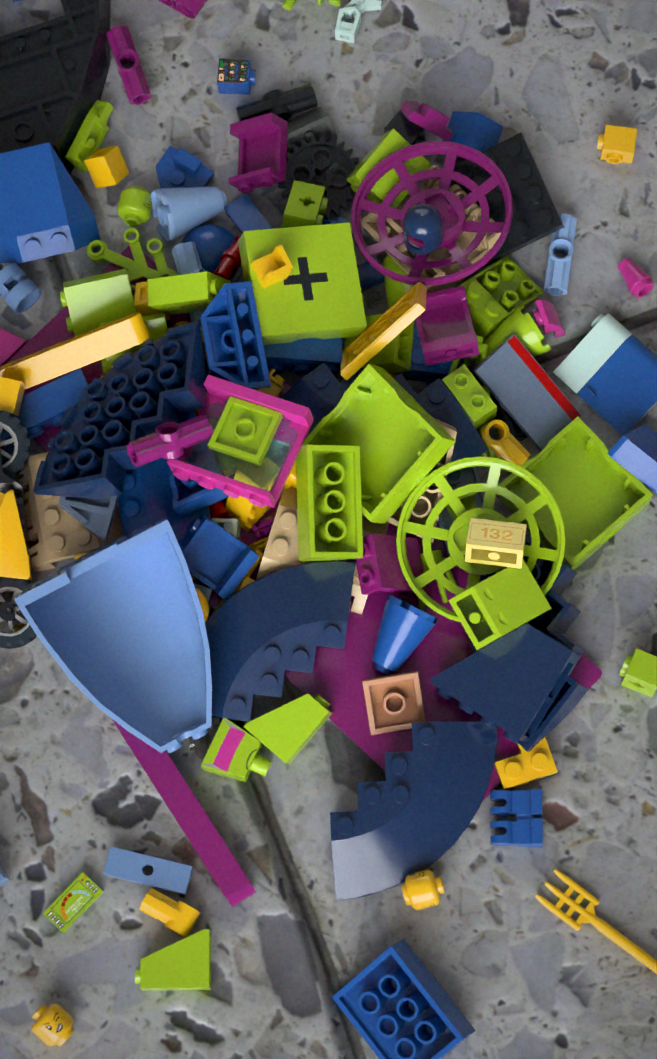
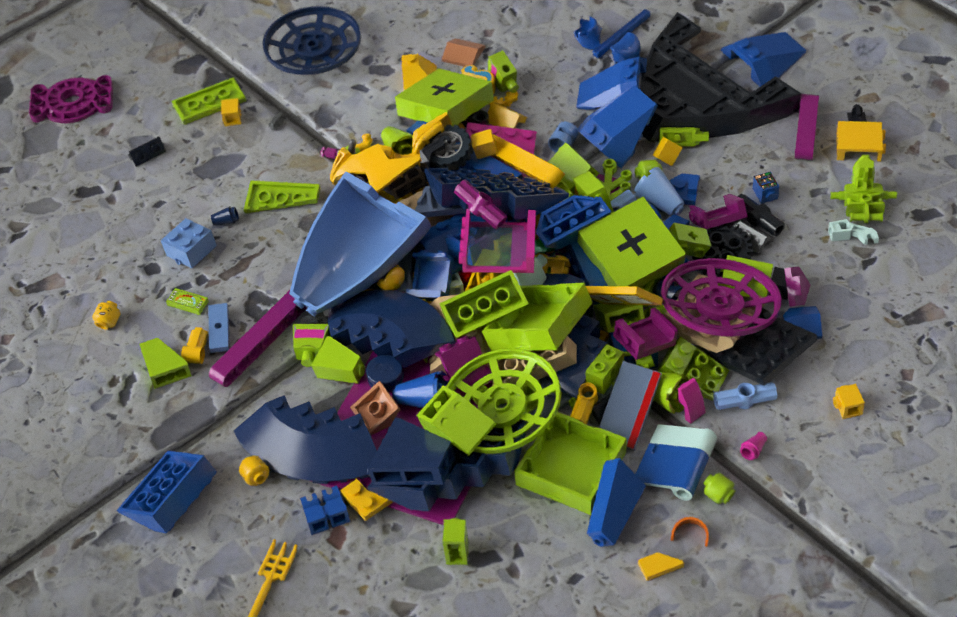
camera: 70 degrees right, 25 degrees down
magenta piece [106,25,151,105] -> none
lime plate [208,396,283,466] -> none
yellow panel [251,244,294,289] -> none
dark blue helmet [403,203,444,254] -> none
light yellow brick [465,518,527,569] -> none
none -> dark blue head [366,355,404,392]

